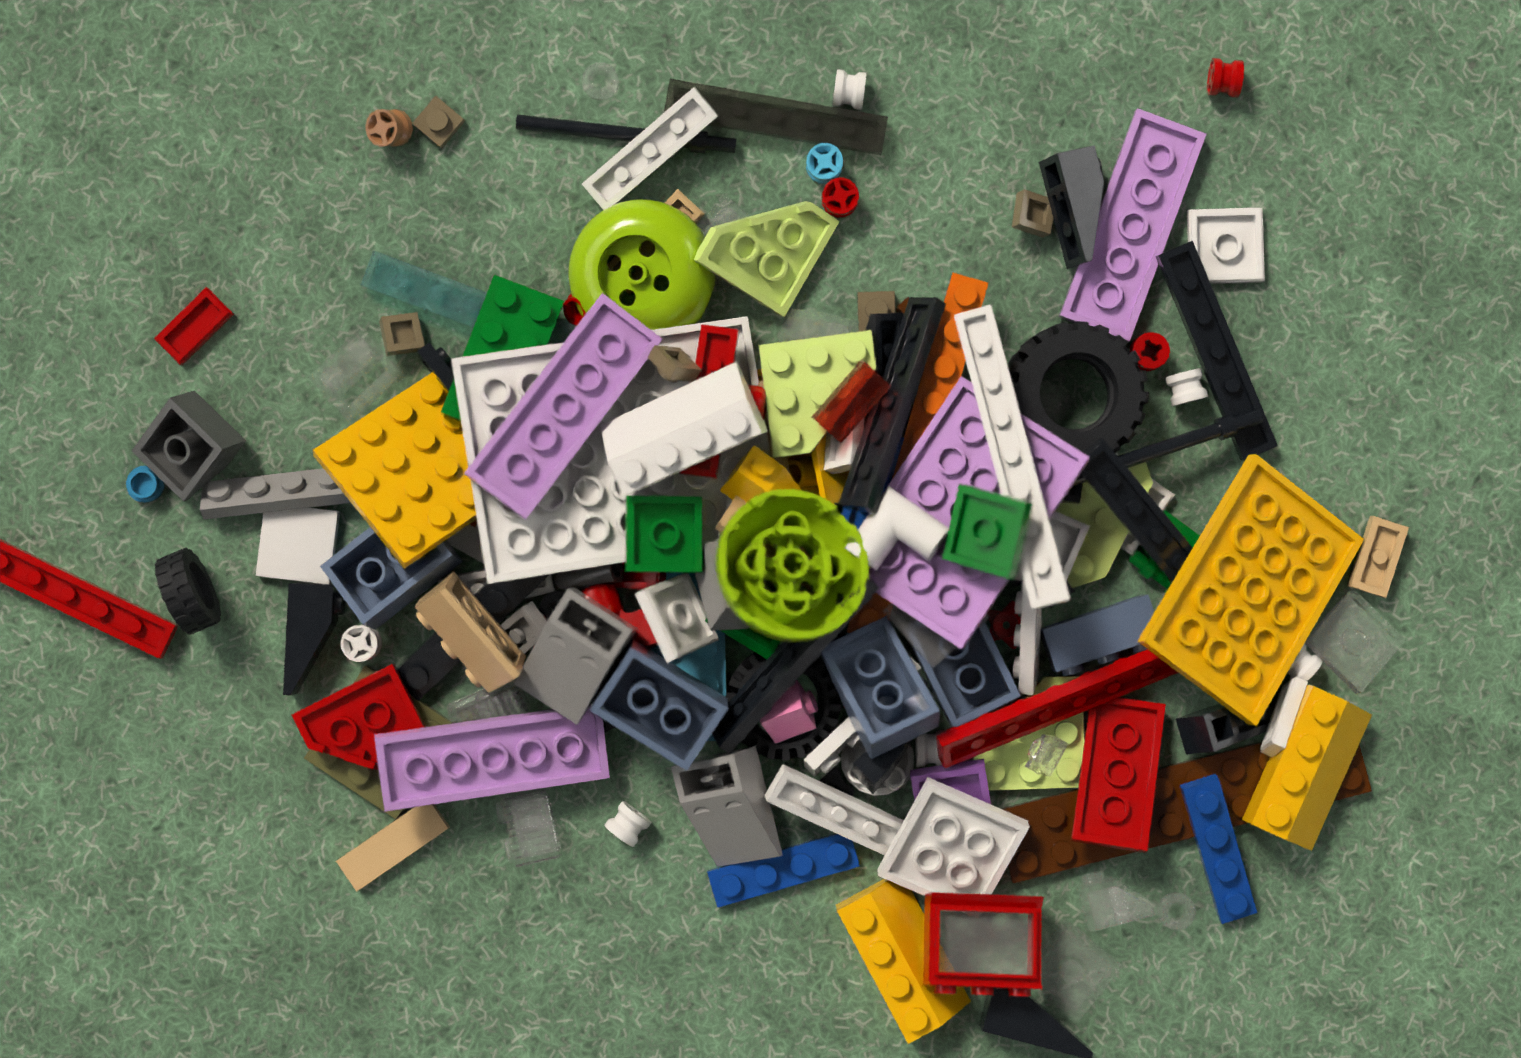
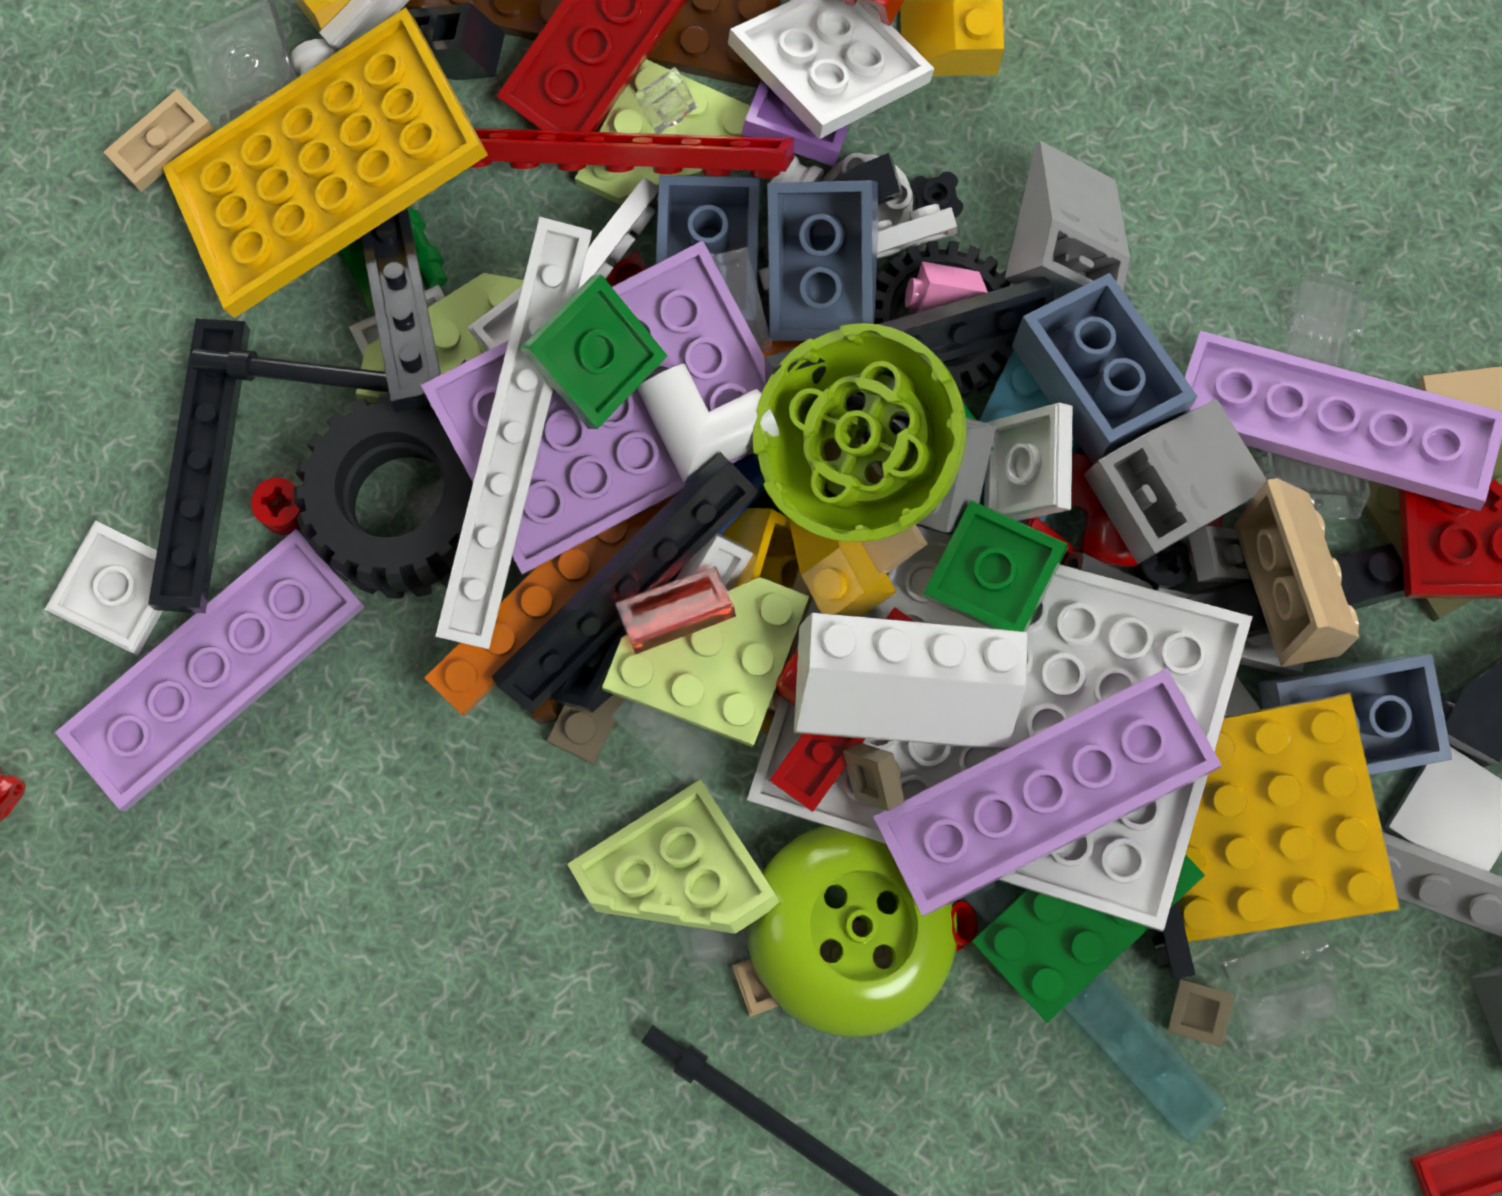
camera: 155 degrees left, 10 degrees down
white wheel [341,625,382,662] -> none
white plate [582,87,719,210] -> none
white wheel [604,801,652,847] -> none
clear smoke plate [664,79,888,156] -> none
blue plate [707,833,860,908] -> none
white plate [765,764,904,855] -> none
medium azure wheel [806,143,843,184] -> none
red wheel [822,177,859,218] -> none
white wheel [833,69,866,110] -> none
dark tan plate [1011,189,1053,238] -> none
slope [1039,146,1104,269] -> none
sand blue brick [1041,594,1154,676] -> none
white wheel [1165,368,1209,406] -> none

